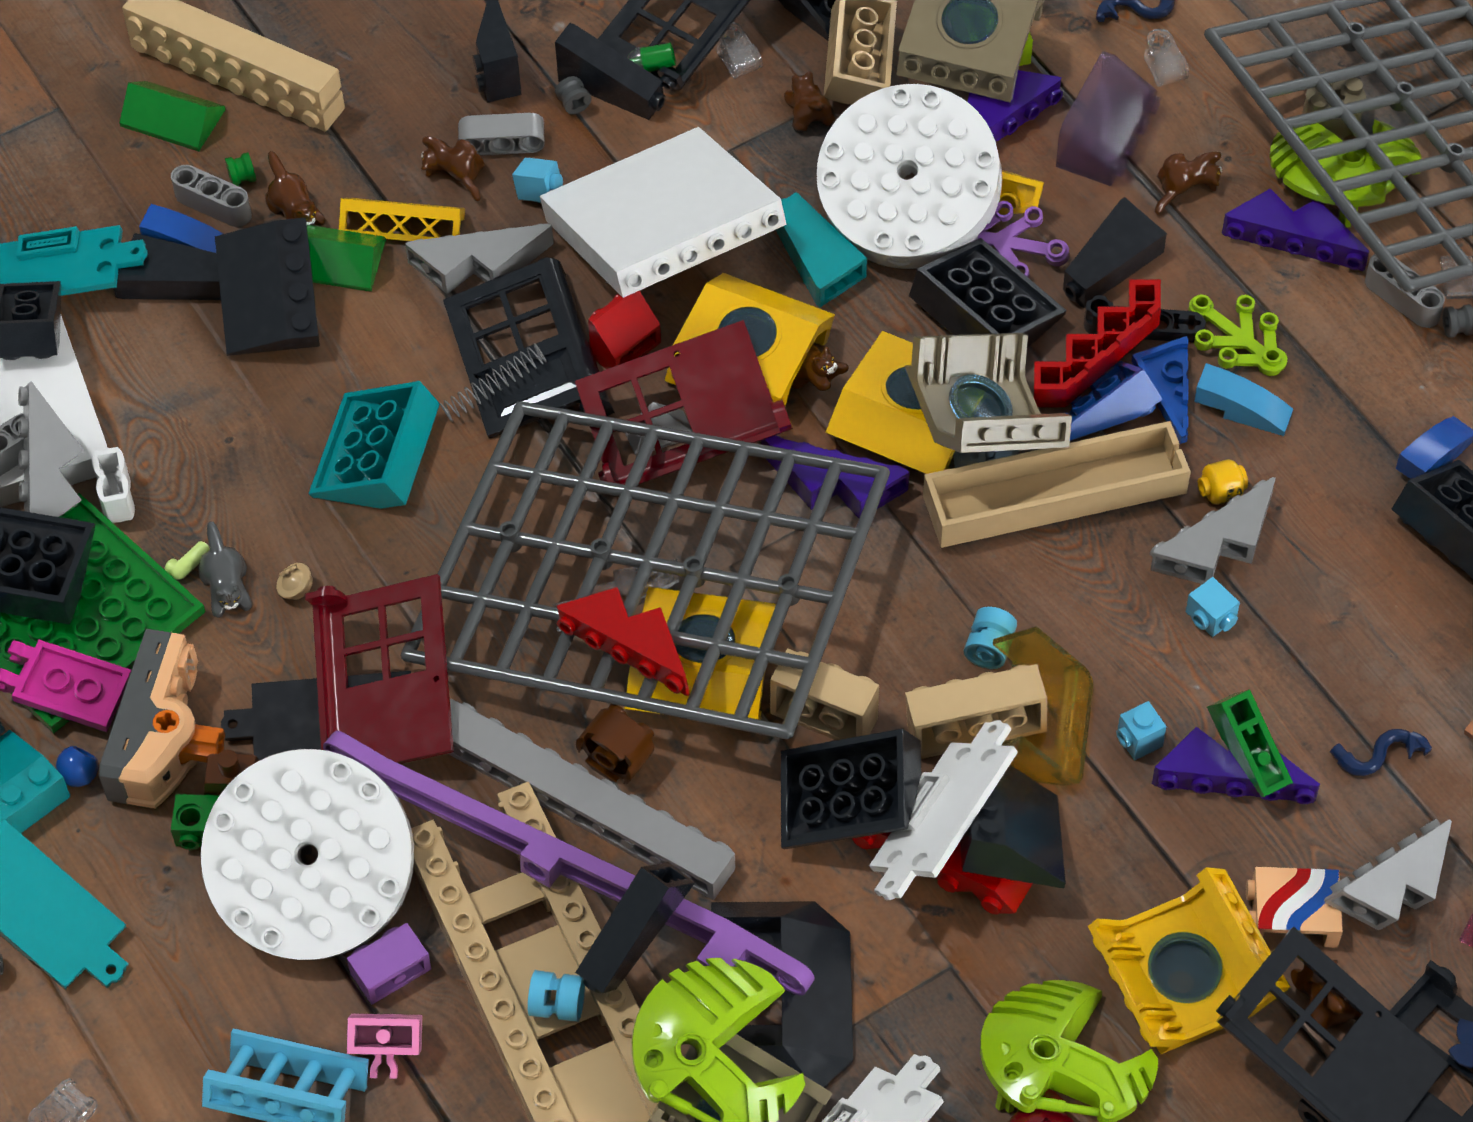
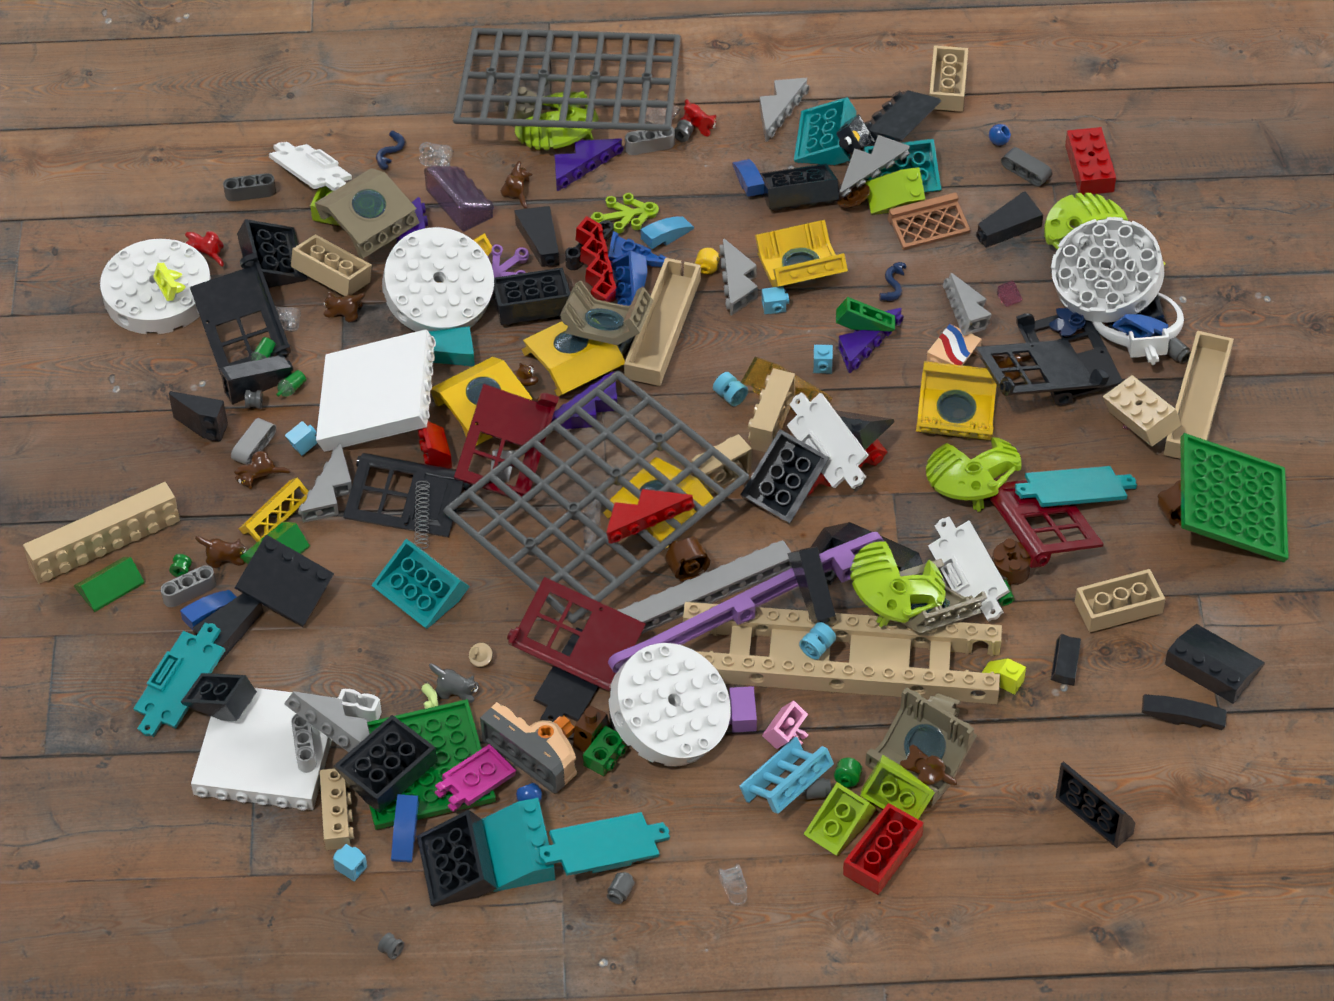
camera: 60 degrees left, 5 degrees down
none -> piece [276,370,306,397]
none -> yellow panel [755,220,848,287]

